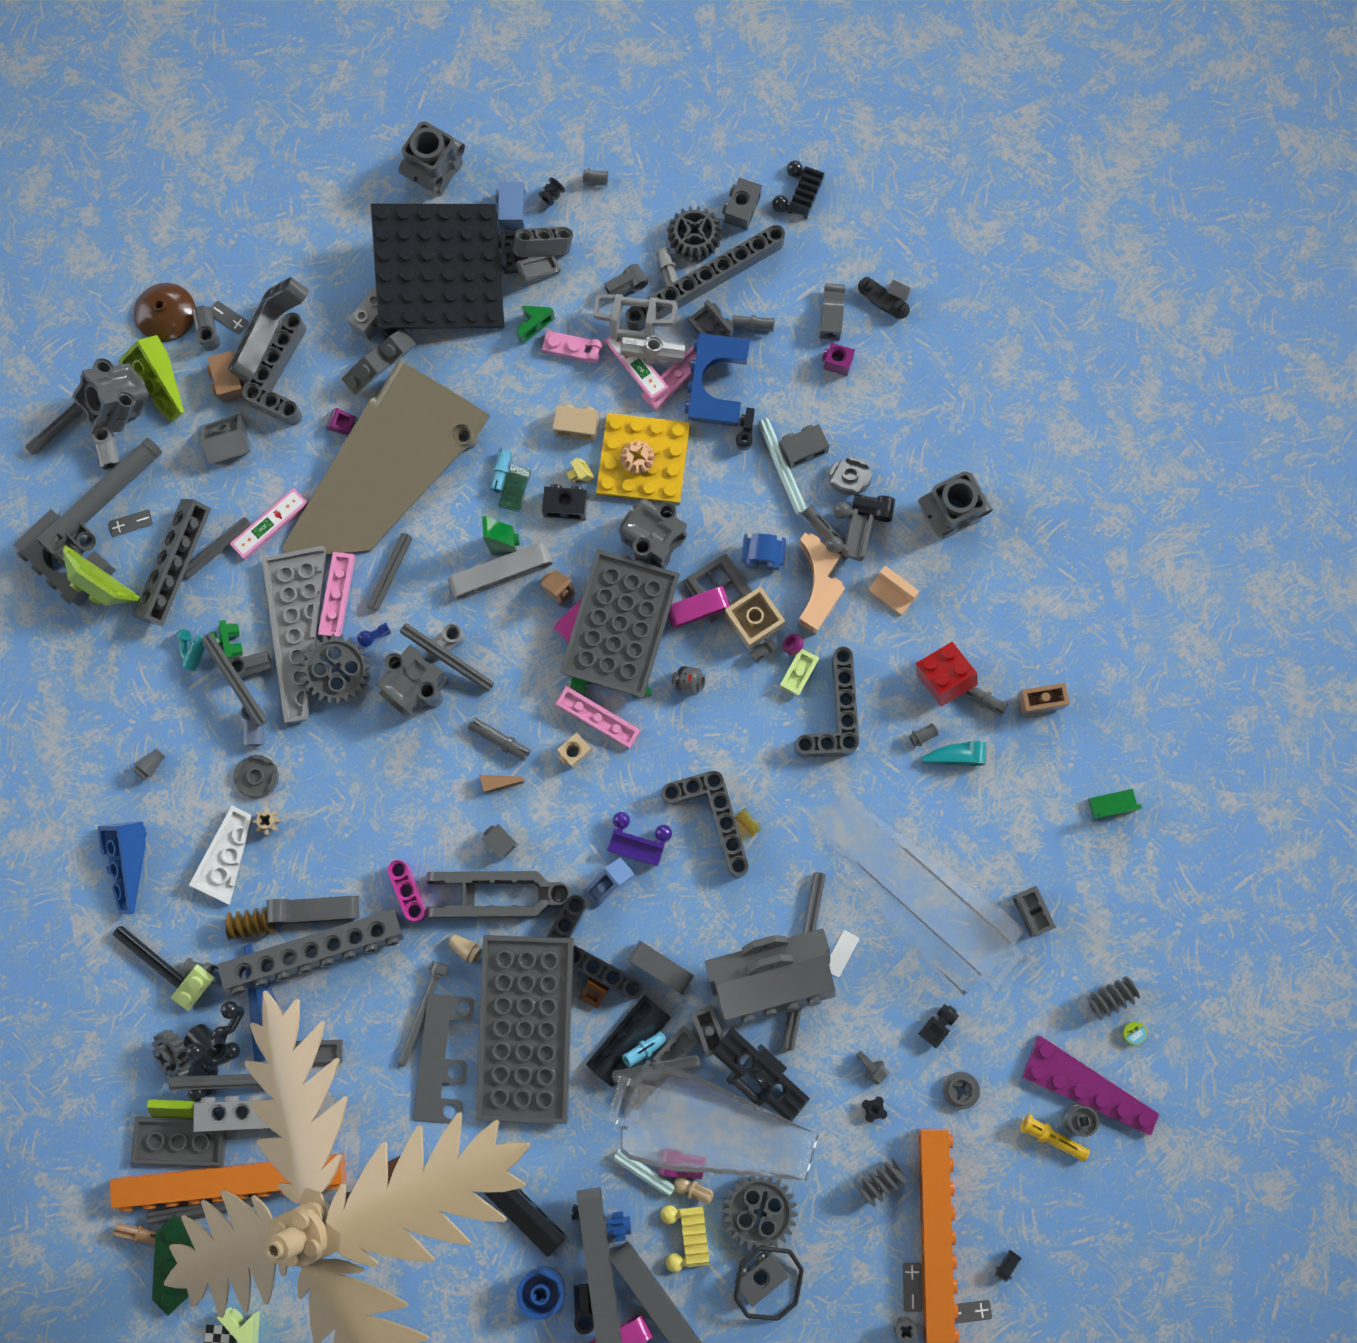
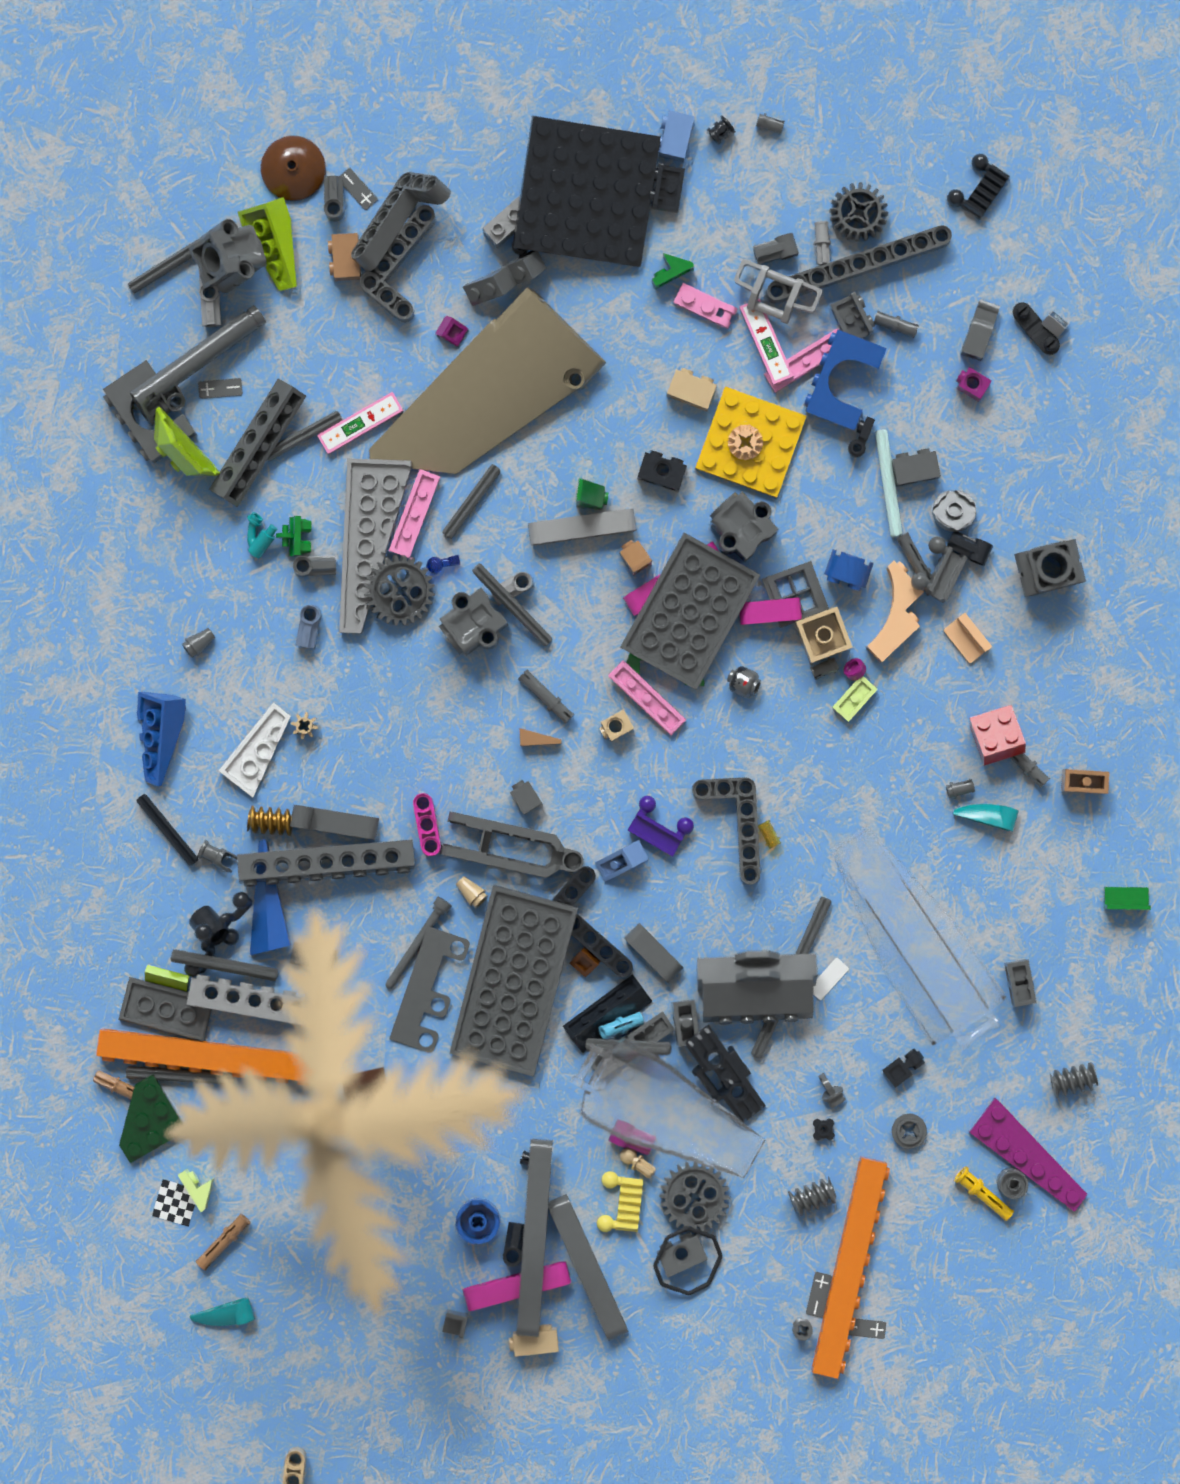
camera: 10 degrees right, 10 degrees up
dark grey gear [152,1030,191,1077] -> none
yellowish green plate [171,964,215,1011] -> none
dark grey slope [200,413,250,464] -> none
dark grey axle [202,634,267,727] -> none
dark grey tile [234,755,279,799] -> none
dark grey piece [399,121,465,195] -> none
black panel [484,1188,567,1257] -> none
medium azure pin [490,448,512,493] -> none
clear green slope [499,465,531,512] -> none
dark grey beam [513,227,573,257] -> none
dark grey tile [515,256,561,283] -> none
light yellow tile [566,458,594,482] -> none
blue gear [606,1211,631,1242] -> none
light aqua axle [613,1149,675,1196] -> none
light grey piece [620,336,685,364] -> none
dark grey brick [722,177,762,230] -> none
dark grey beam [794,646,859,757] -> none
black pin [995,1249,1022,1282] -> none
tile [1122,1021,1147,1045] -> none

